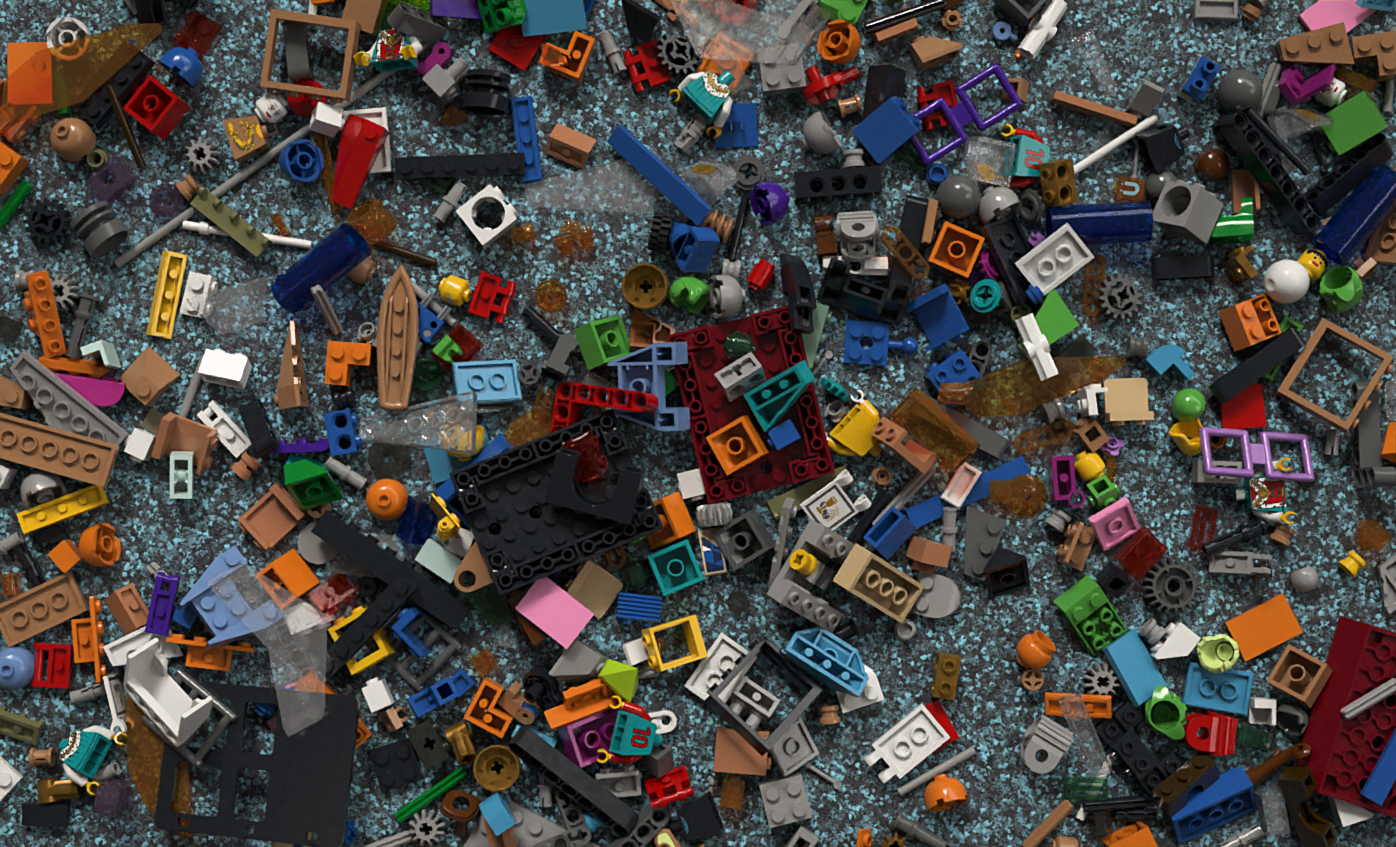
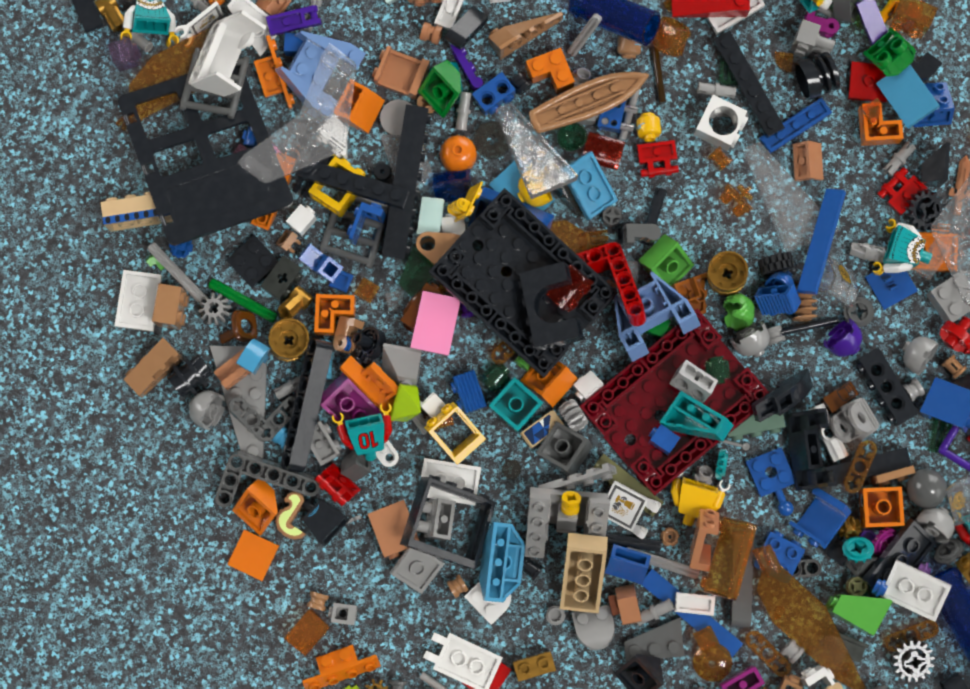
camera: 65 degrees right, 5 degrees down
clear red bracket [305,571,360,617] -> none
bright green tile [432,335,463,364] -> none
clear orange hair [534,280,568,312] -> none
tan bracket [563,559,624,618] -> none
orange slope [706,415,769,476] -> none
clear orange brick [719,775,745,810] -> none
red brick [746,259,775,293] -> none
light grey brick [758,771,812,828] -> none
light grey hinge [802,761,842,789] -> none
blue plate [926,163,948,185] -> none
white piece [1014,313,1059,381] -> none

